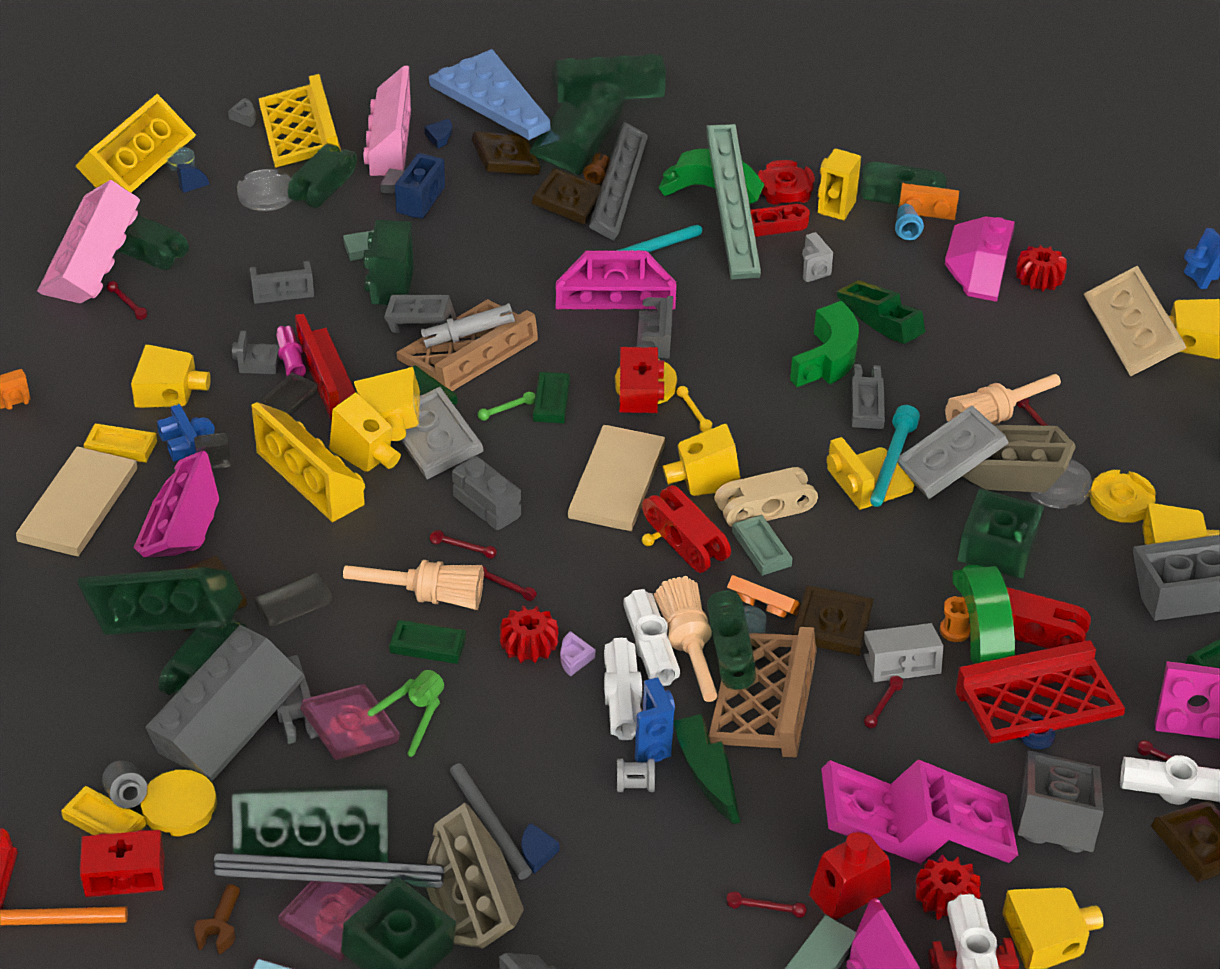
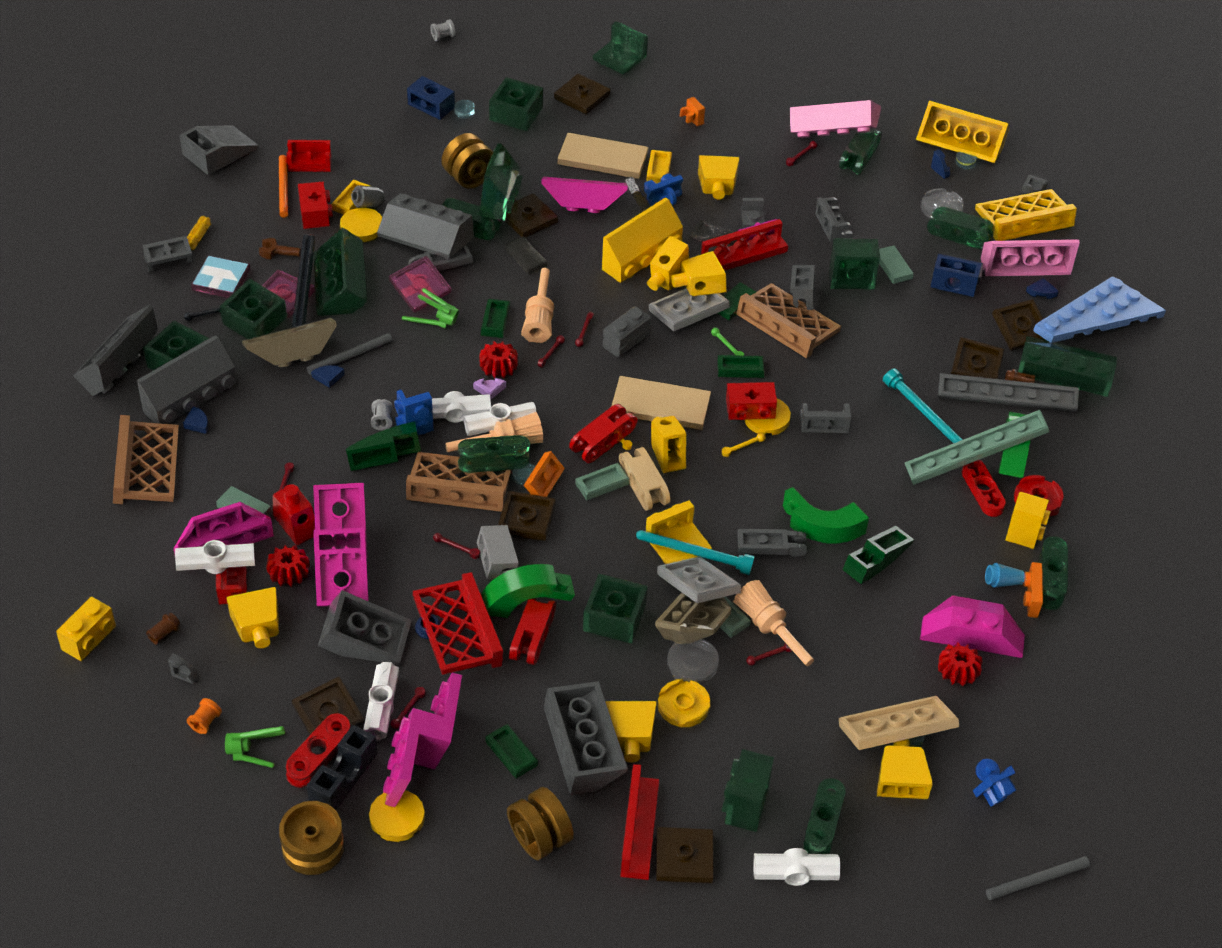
camera: 85 degrees right, 5 degrees up
light grey pin [421,303,515,349] -> none
clear green slope [552,54,666,103] -> none
dark pink wedge [556,251,676,309] -> none
light grey bracket [802,232,833,282] -> none
none -> pearl gold wheel [442,133,496,189]

